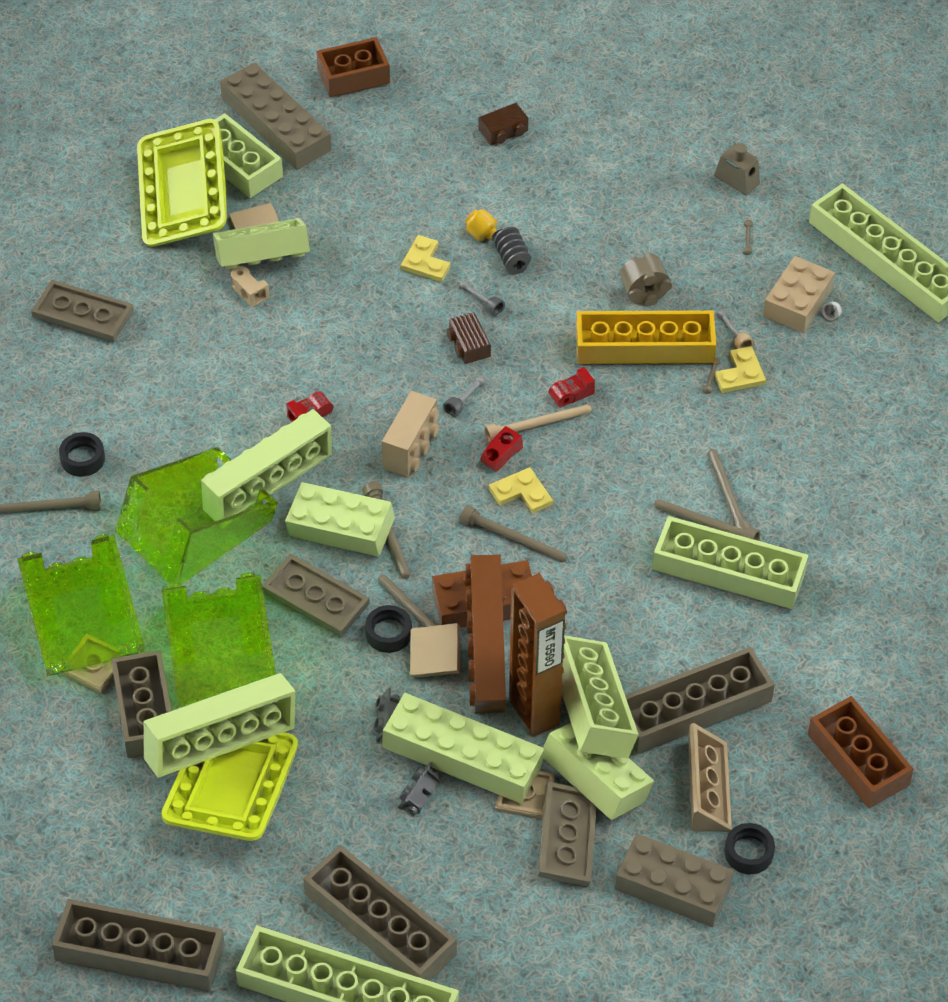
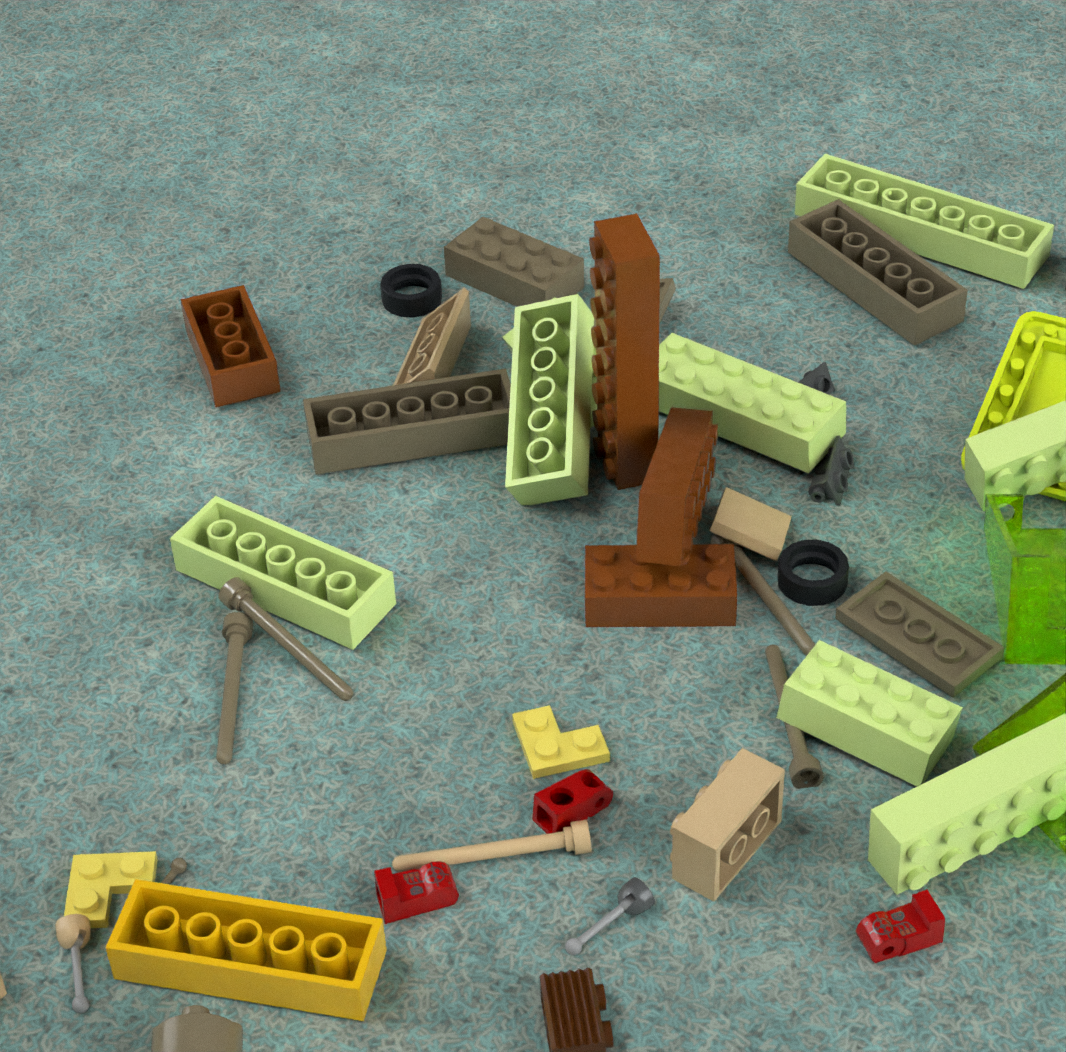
camera: 165 degrees left, 10 degrees down
dark tan piece [459,505,567,562] -> none

